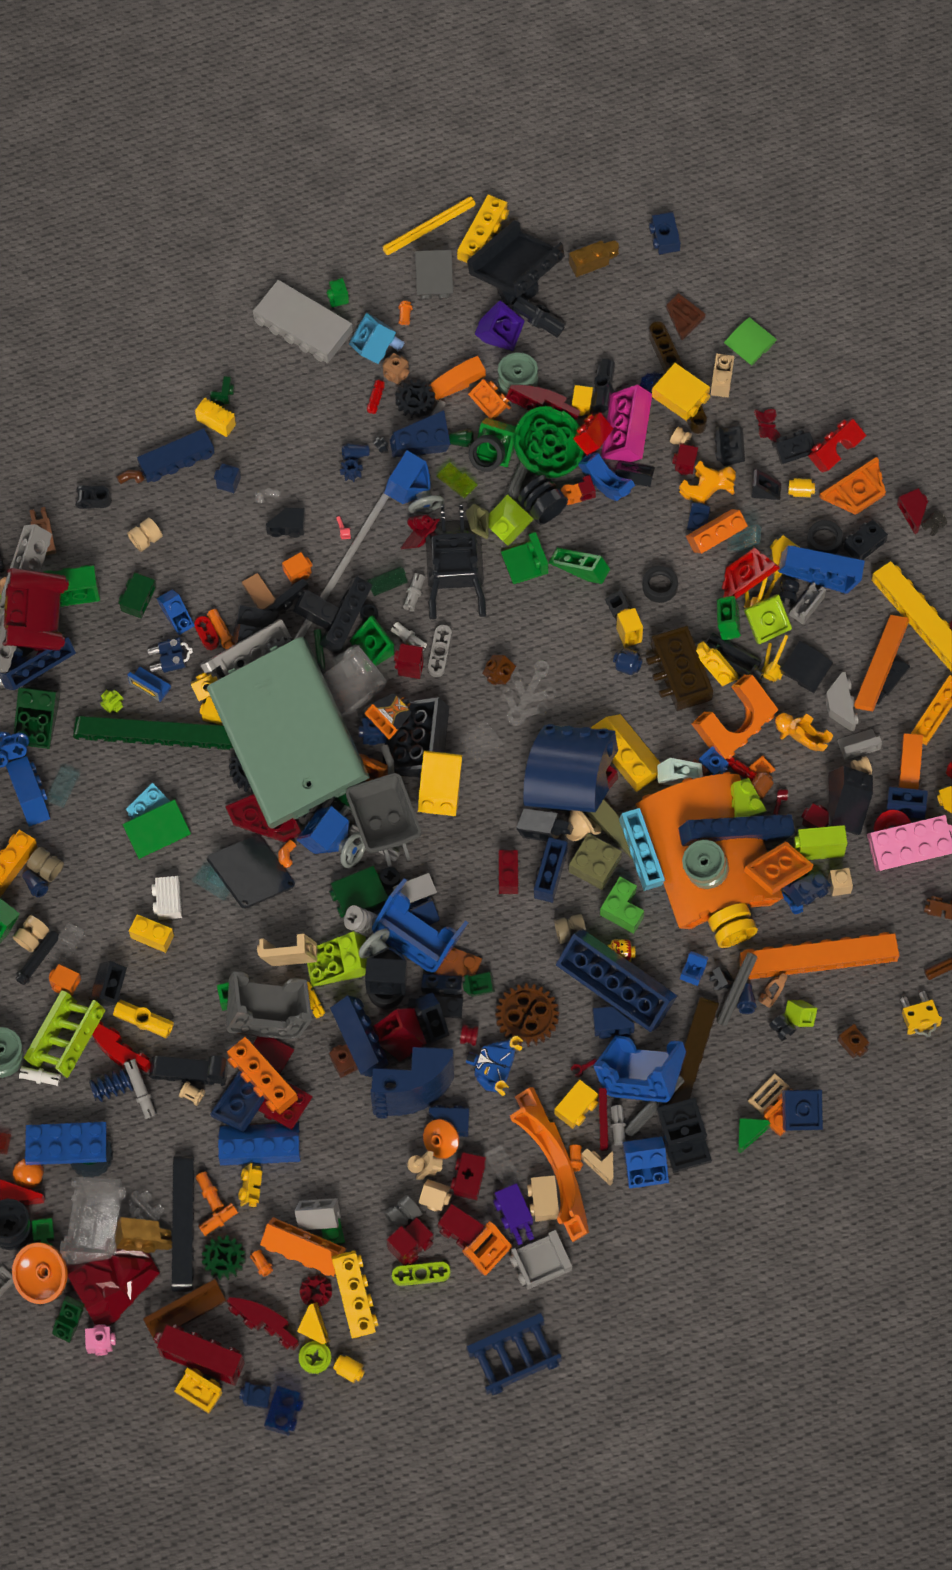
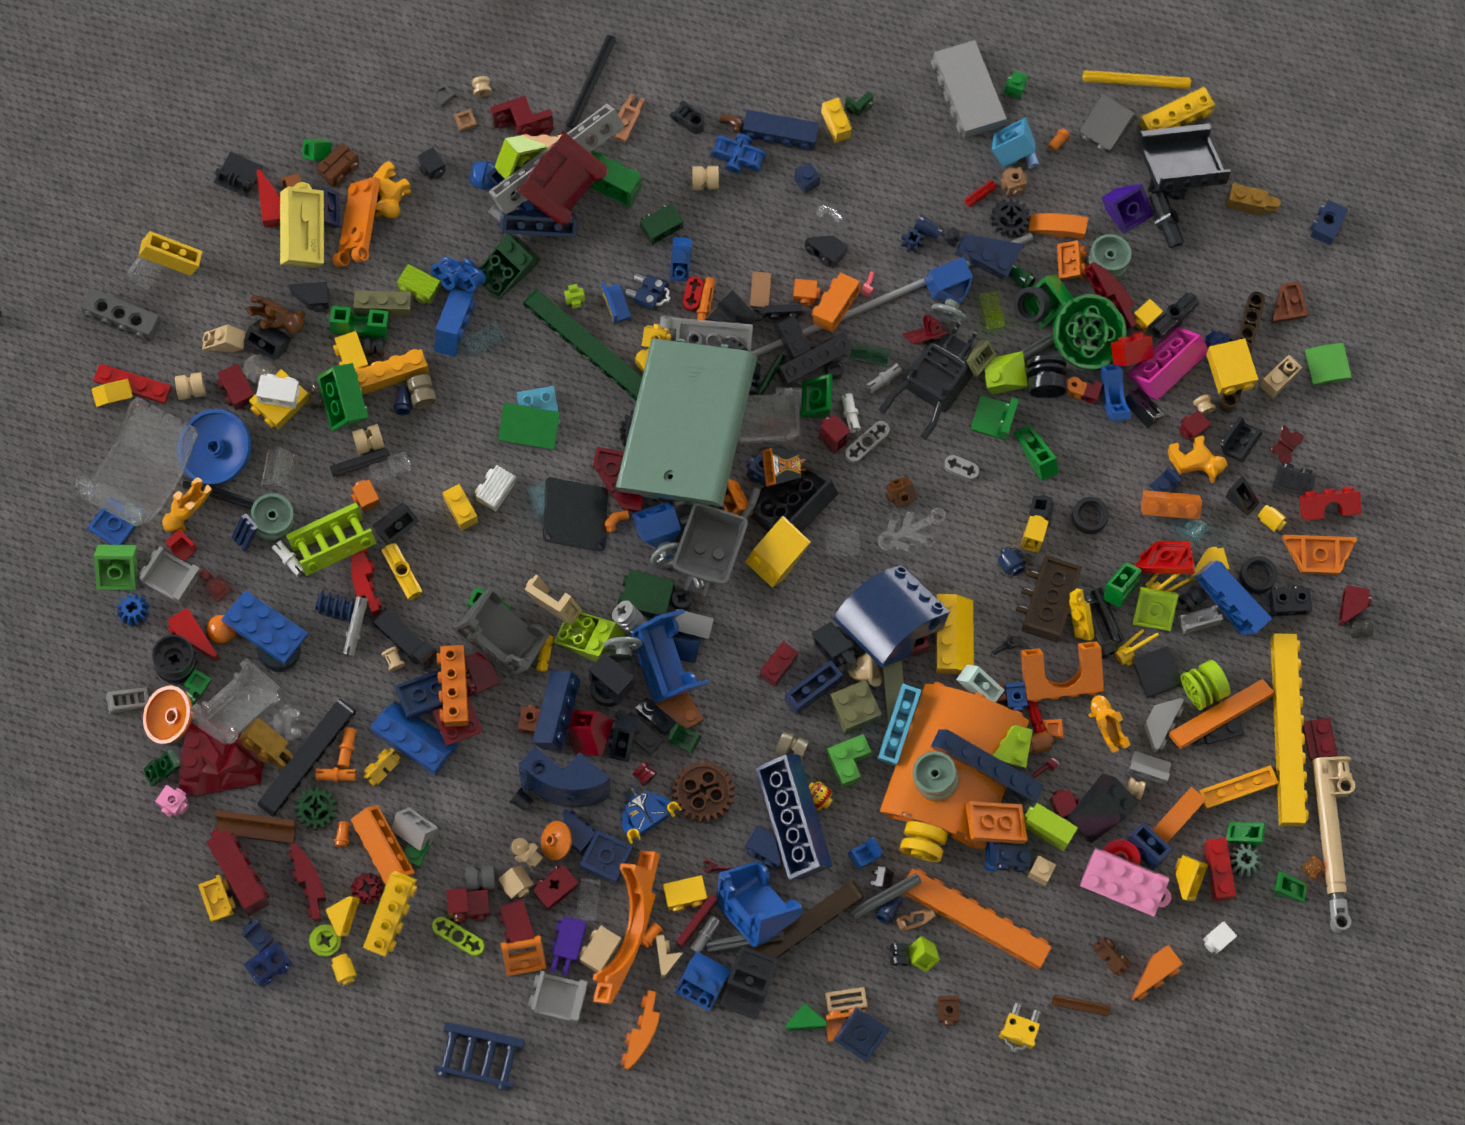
camera: 30 degrees right, 5 degrees up
none -> black piece [509,787,533,811]
none -> dark blue container [580,830,633,886]
none -> orange slope [621,990,660,1071]
none -> blue axle [711,134,767,174]
none -> orange brick [812,272,860,333]
none -> light grey beam [944,455,979,481]
none -> black hand [991,635,1018,655]
none -> lime wheel [1181,659,1231,710]

